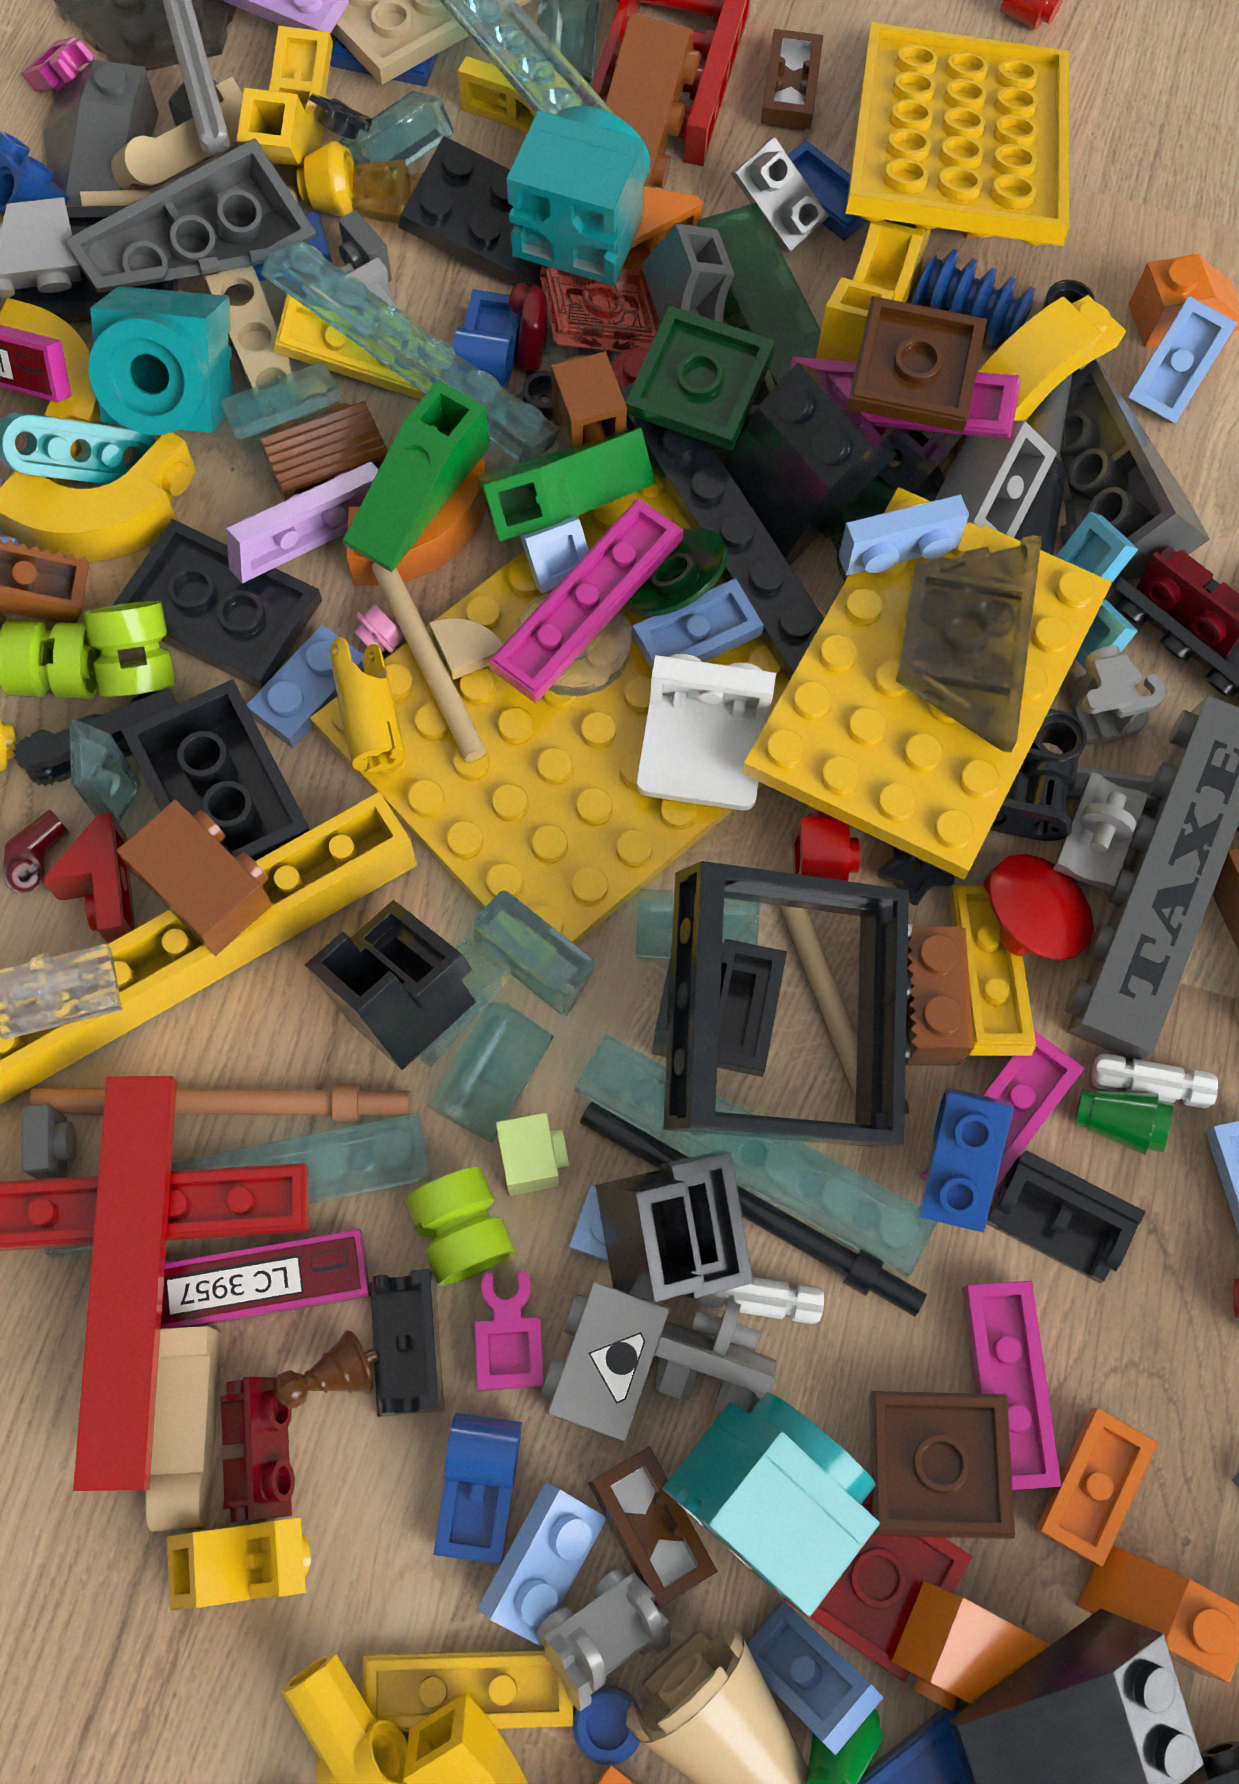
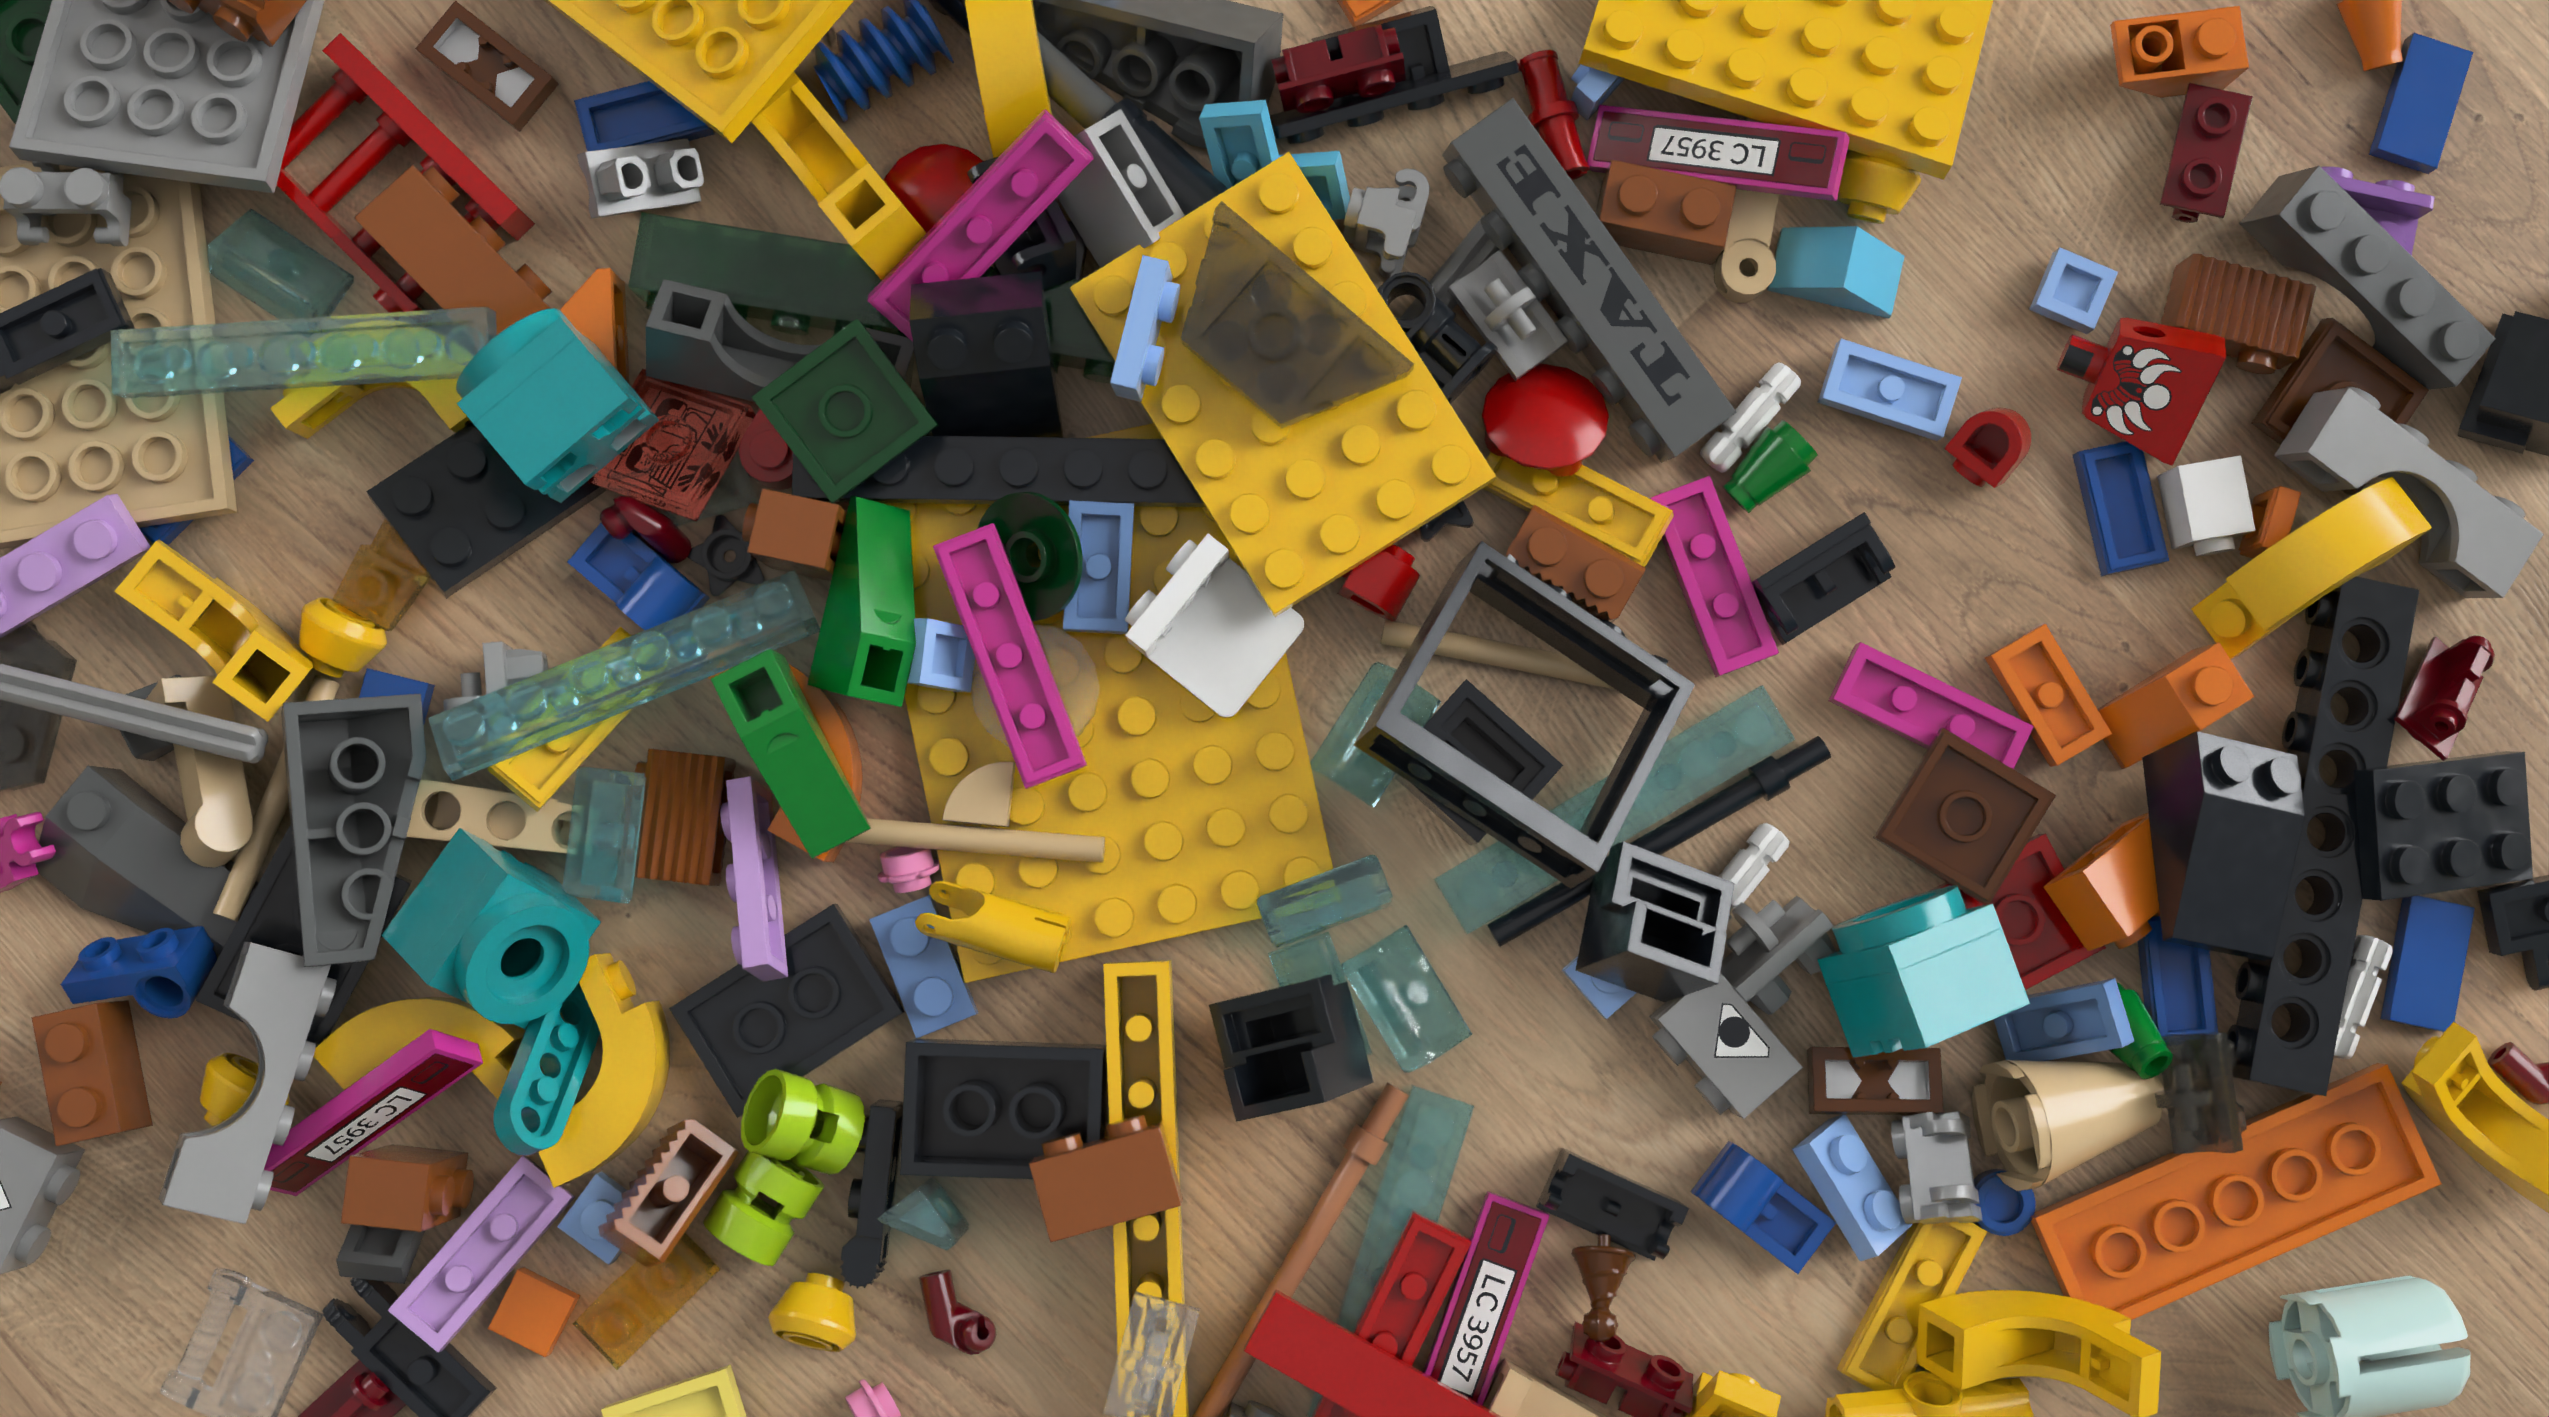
camera: 60 degrees left, 15 degrees up
red slope [43,812,136,944] -> none
black plate [309,93,373,140] -> none
clear light blue slope [338,91,453,185] -> none
dark grey plate [338,210,392,282] -> none
lime wheel [404,1167,516,1287] -> none
dark pink plate [475,1271,545,1392] -> none
yellowish green plate [496,1113,569,1196] -> none
reddish brown plate [847,296,987,433] -> none
blue plate [918,1087,1014,1233] -> none

